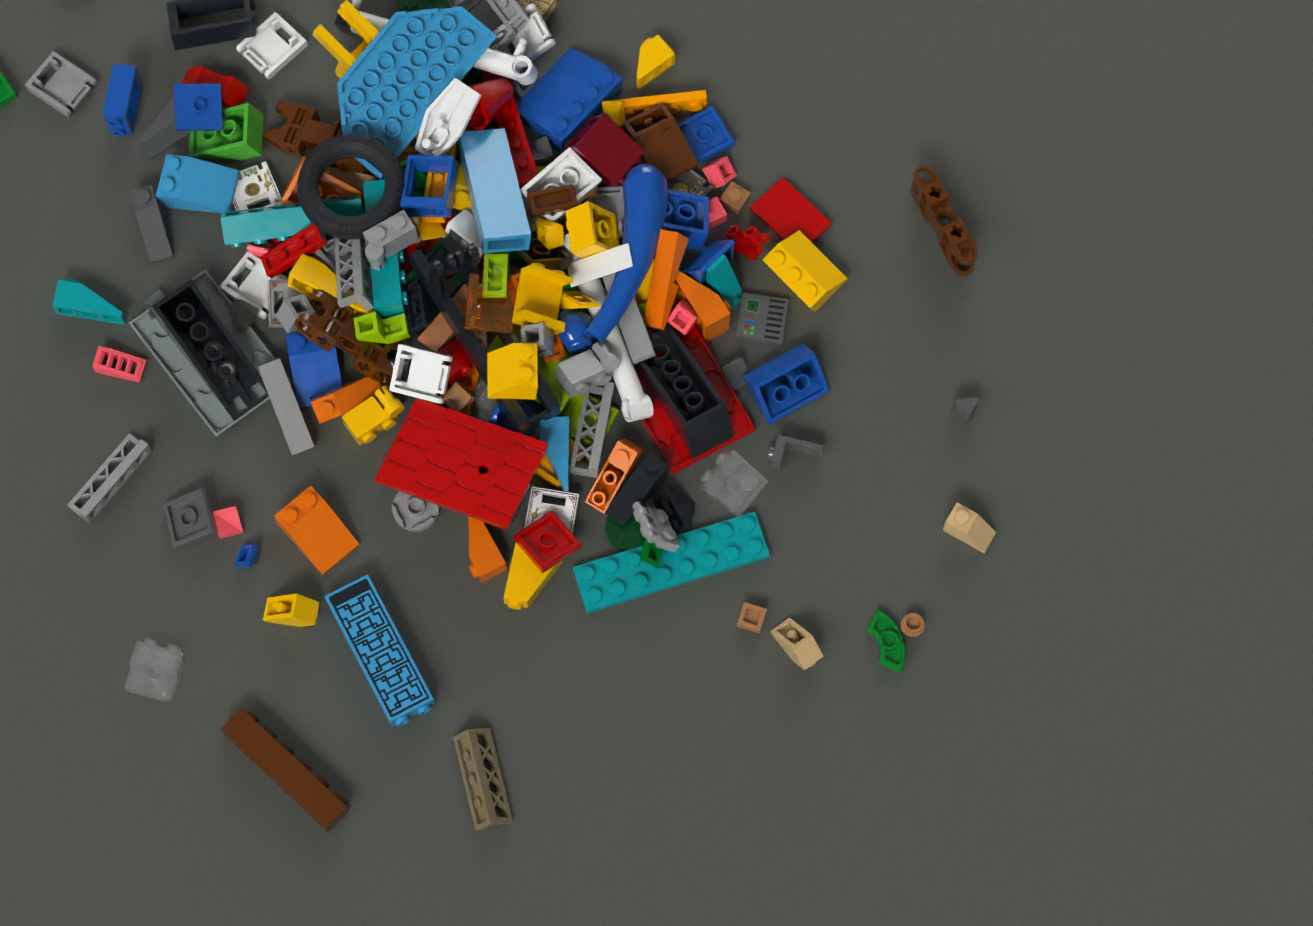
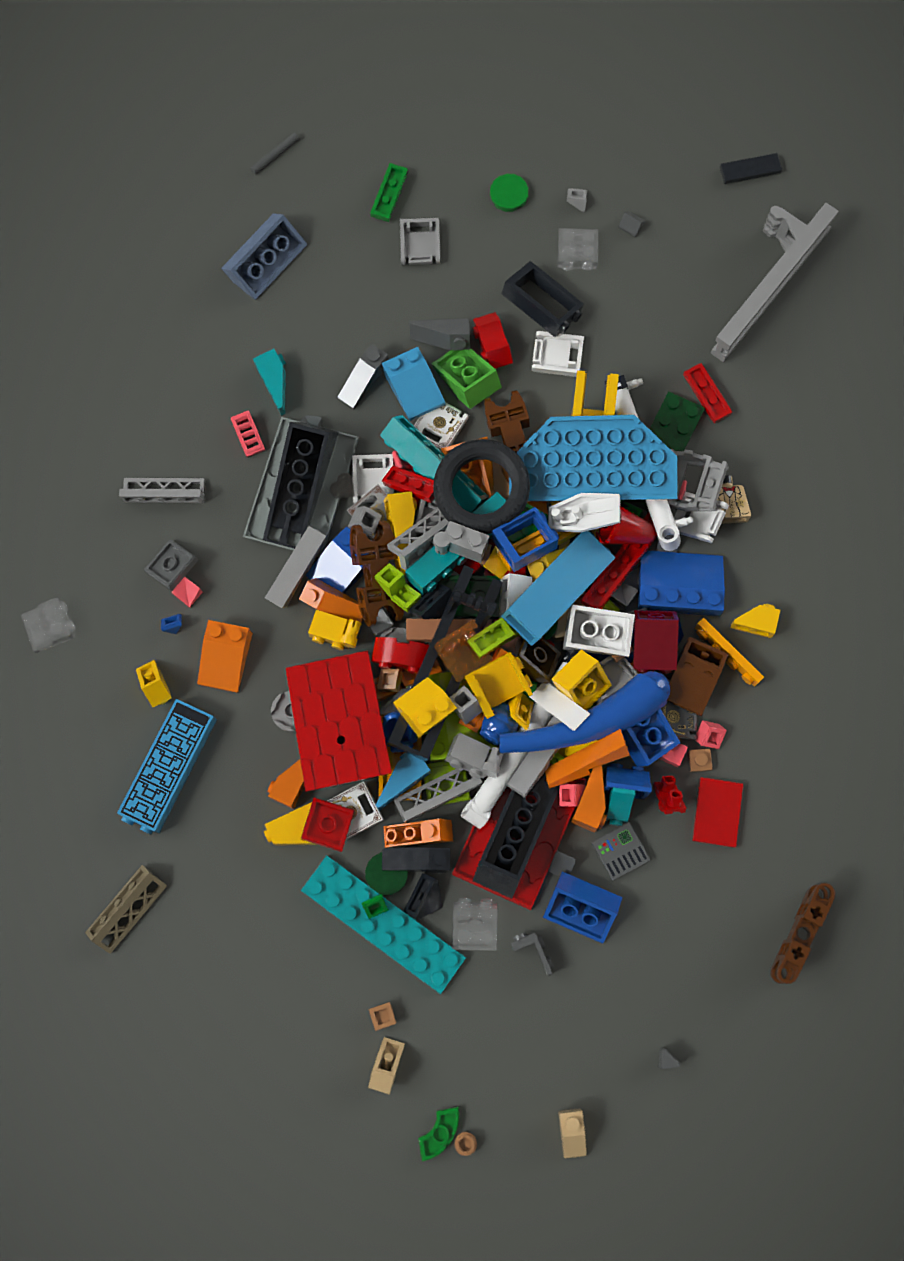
camera: 60 degrees right, 5 degrees up
blue window [102,64,143,137] -> none
blue plate [173,84,223,131] -> none
reddish brown brick [221,708,349,832] -> none
white container [389,344,453,404] -> none
reddish brown tile [526,184,578,218] -> none
yellow slope [536,218,564,250] -> none
yellow slope [602,101,626,127] -> none
light grey plate [632,502,680,552] -> none
blue plate [677,105,735,164] -> none
yellow slope [762,230,848,312] -> none

